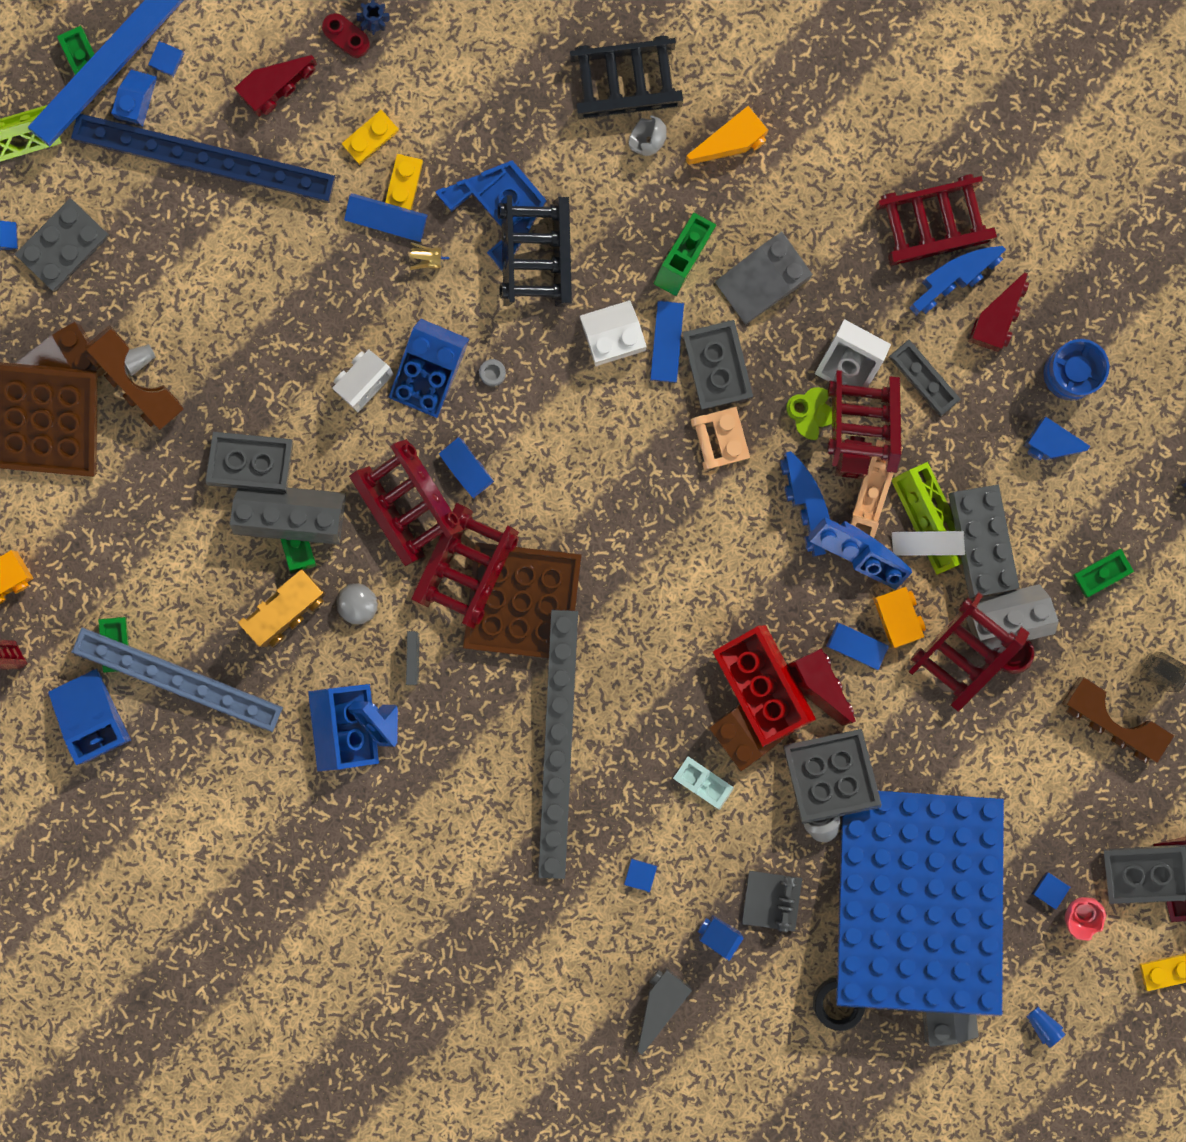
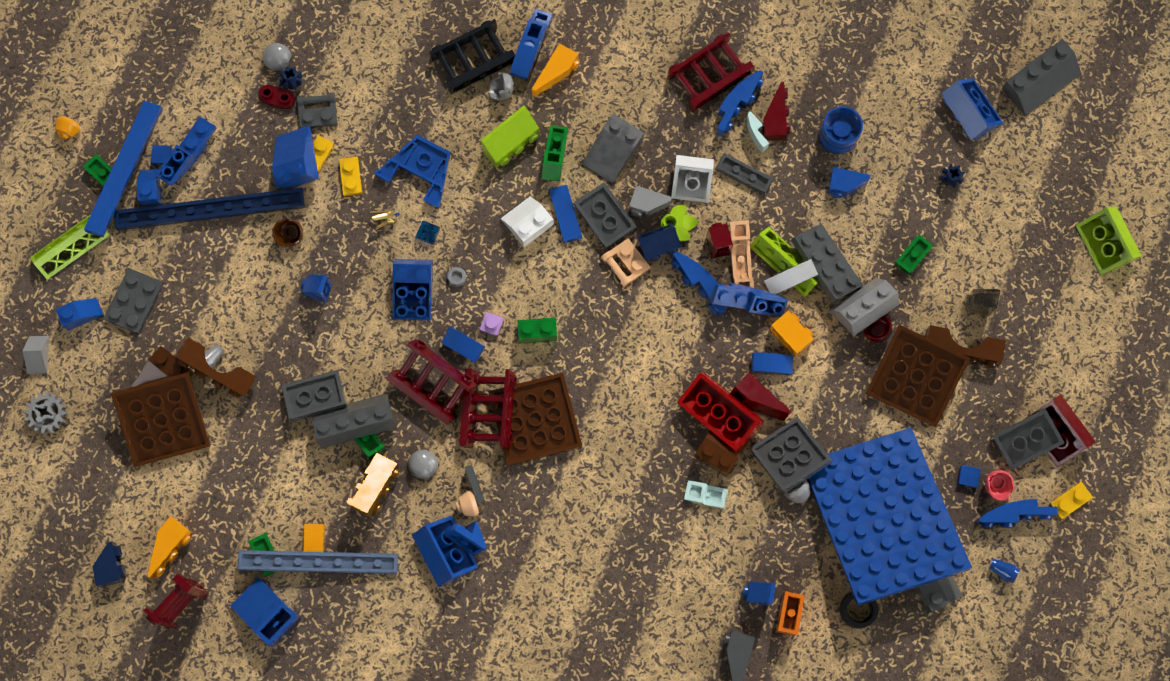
camera: 15 degrees left, 10 degrees down
dark red slope [234,55,317,117] -> none
white slope [332,349,394,412] -> none
blue tile [344,193,428,242] -> none
black fence [497,195,572,307] -> none
dark grey plate [538,610,578,879] -> none
blue tile [624,858,657,892] -> none
dark grey hinge [742,870,802,932] -> none
dark red fence [827,370,902,473] -> none
dark red fence [908,592,1030,712] -> none
none -> blue slope [155,117,217,186]
none -> blue slope [272,126,319,190]
none -> reddish brown hair [272,218,303,247]
none -> dark grey plate [297,92,338,128]
none -> blue slope [301,274,332,303]
none -> light orange tile [303,524,325,552]
none -> tile [415,220,440,245]
none -> light nougat cone [456,491,479,517]
none -> lavender plate [480,312,504,337]
none -> lime slope [481,106,539,168]
none -> blue slope [510,8,553,80]
none -> green brick [517,317,557,344]
none -> light grey slope [629,186,672,218]
none -> dark blue brick [637,223,682,261]
none -> light aqua slope [746,111,769,153]
none -> orange brick [775,591,805,636]
none -> reddish brown plate [865,324,970,428]
none -> blue slope [975,499,1058,528]

